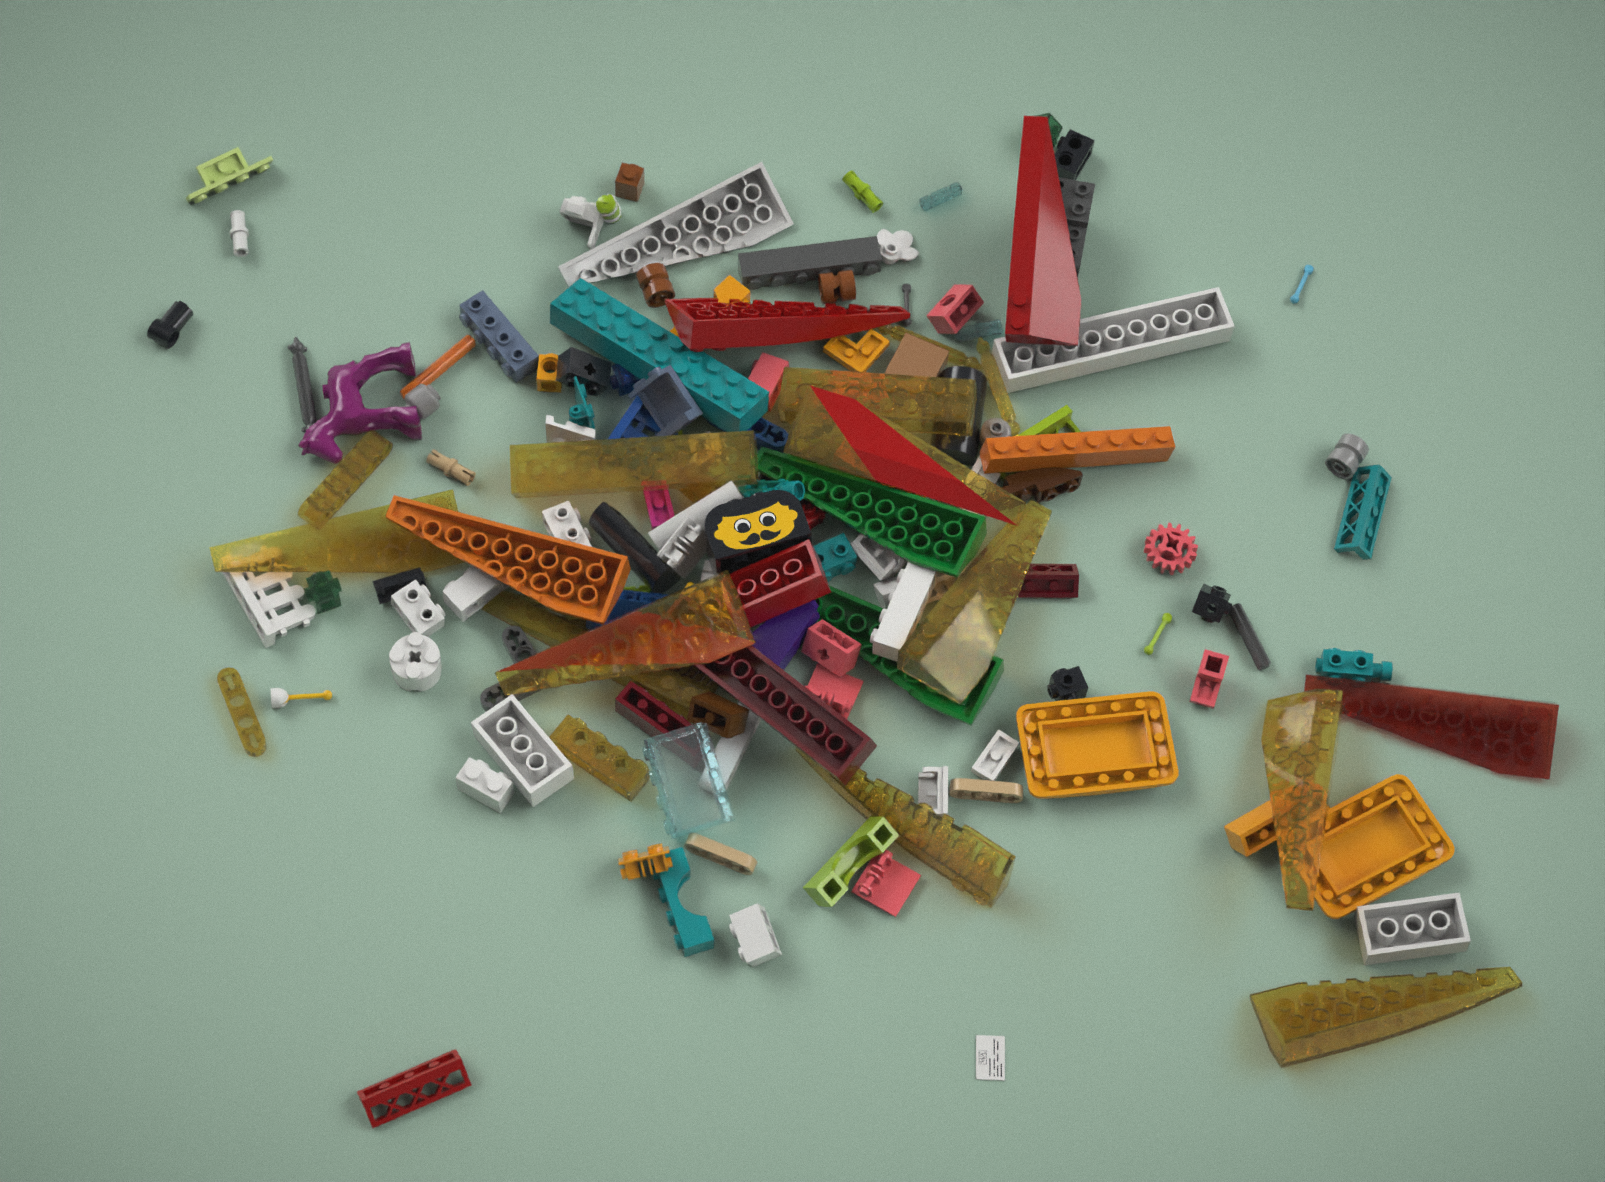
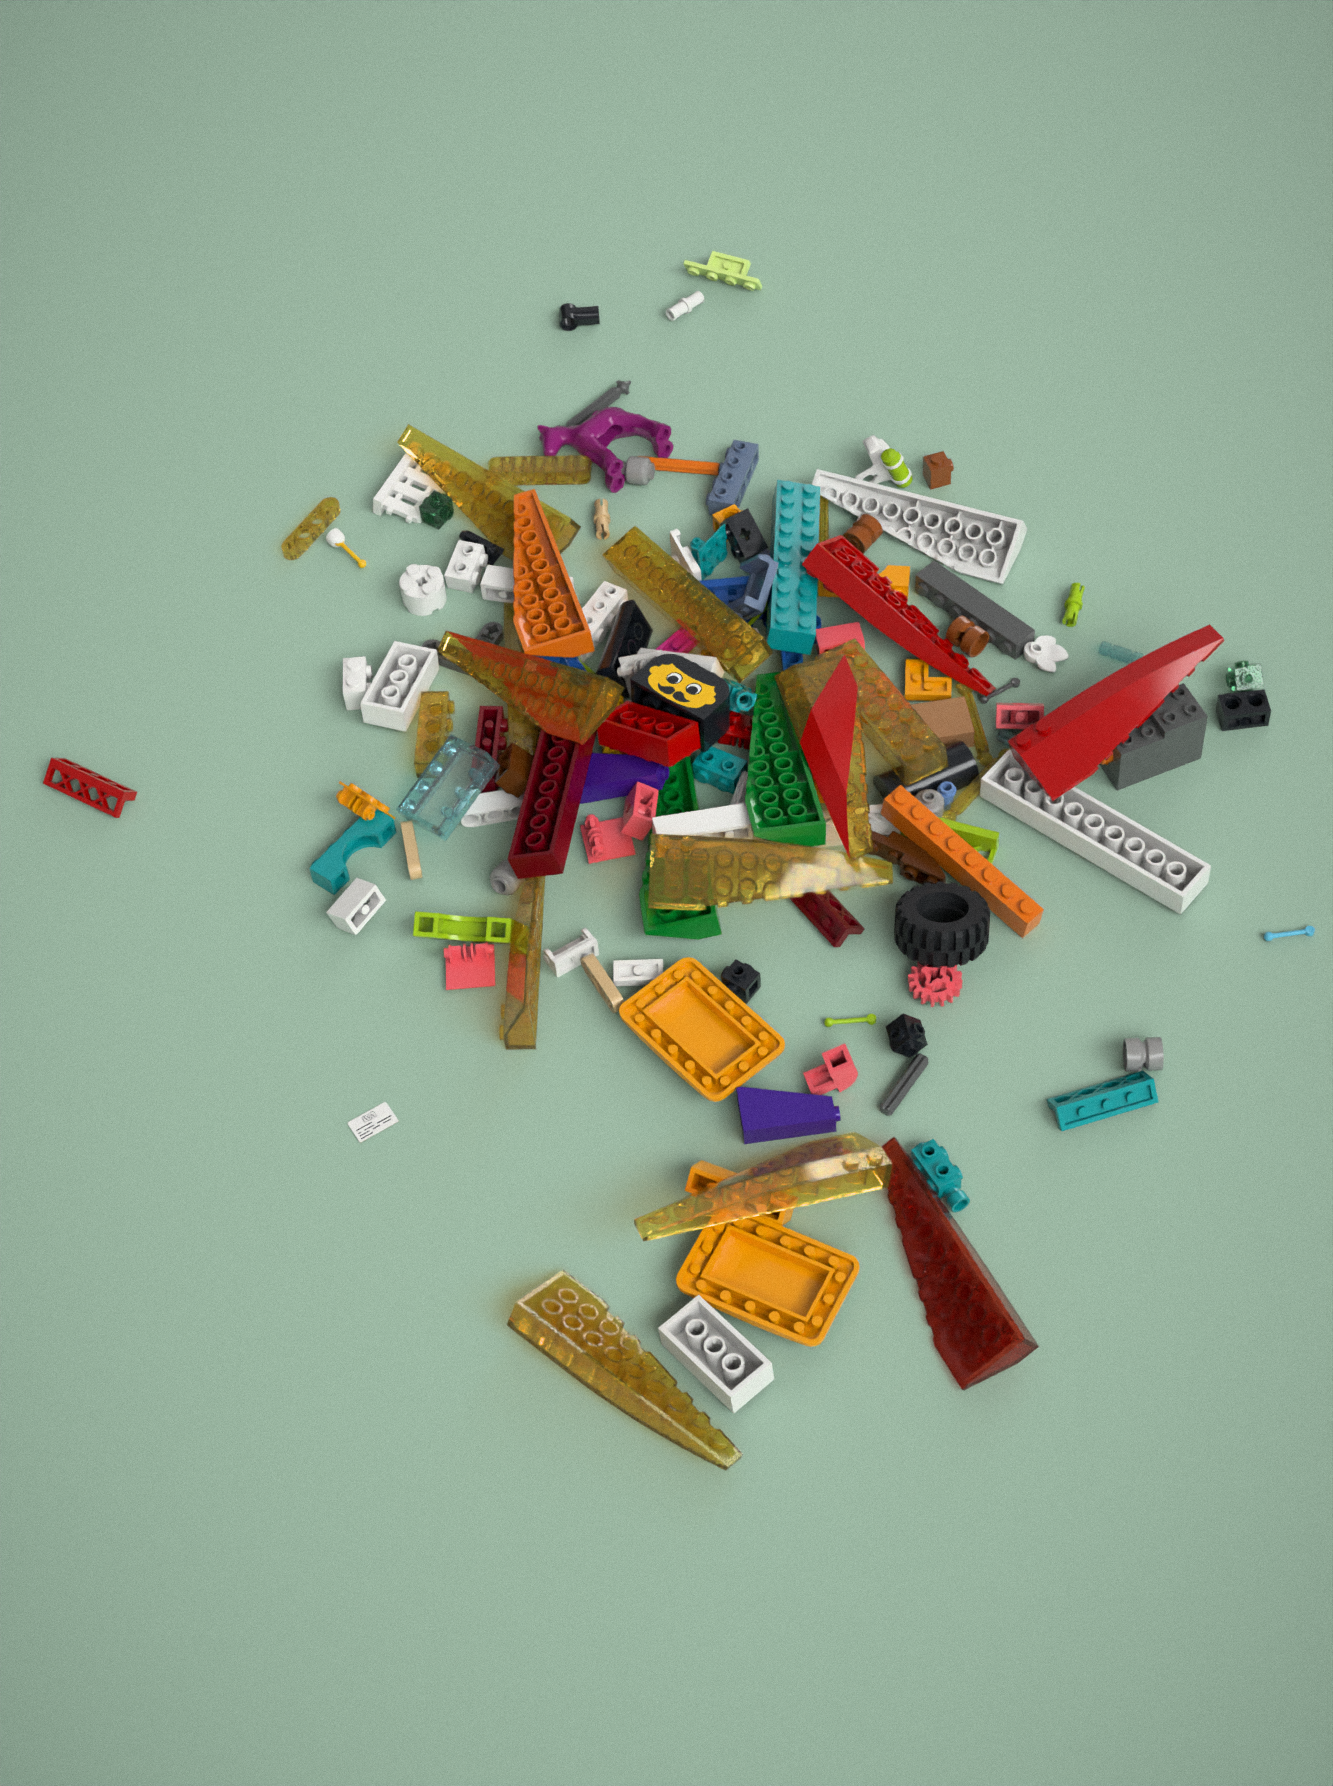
camera: 65 degrees right, 10 degrees down
none -> light grey head [490,860,525,895]
none -> dark purple slope [736,1087,841,1145]
none -> black tyre [894,882,990,968]
none -> medium blue pin [937,781,956,811]

